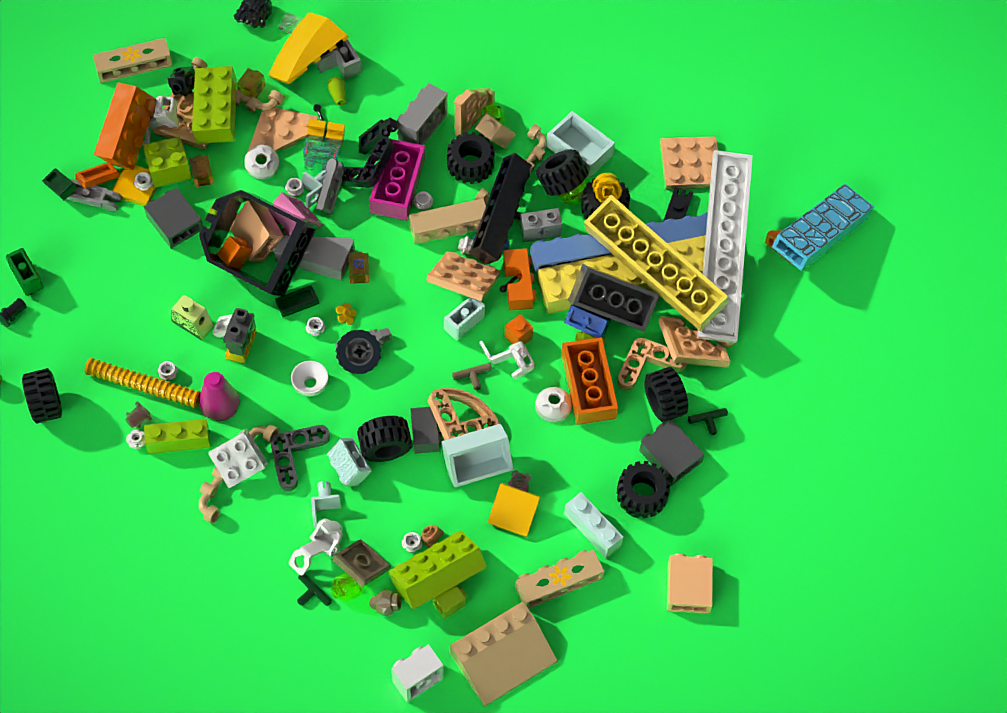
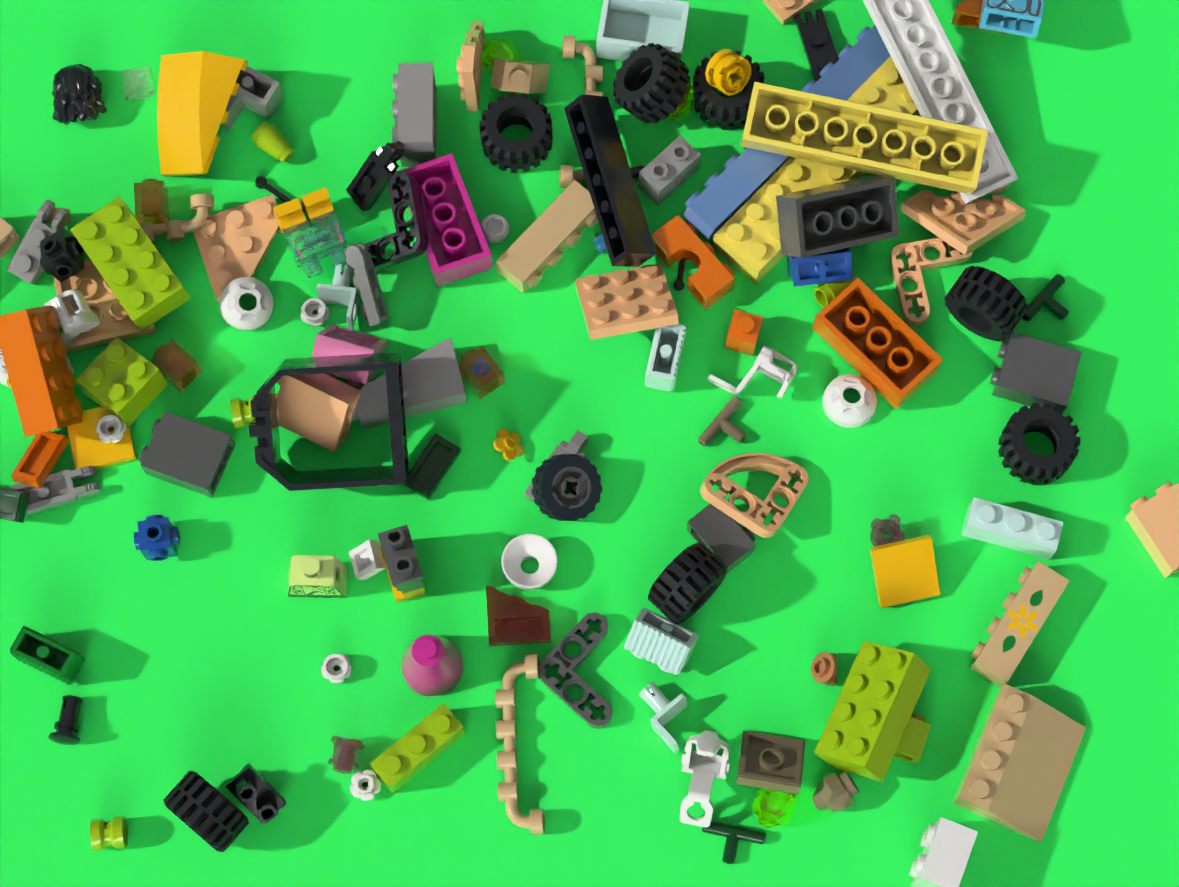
camera: 30 degrees left, 10 degrees up
yellow piece [85,358,200,408] -> none
white bracket [208,429,268,488] -> none
orange brick [217,236,253,269] -> none
white plate [306,317,325,336] -> none
white plate [402,532,422,553] -> none
light aqua piece [442,424,513,488] -> none
white plate [458,236,473,255] -> none
none -> light grey hinge [6,199,70,285]
none -> blue brick [134,515,180,561]
none -> black hips [224,763,286,824]
none -> clear red wing [486,586,551,647]

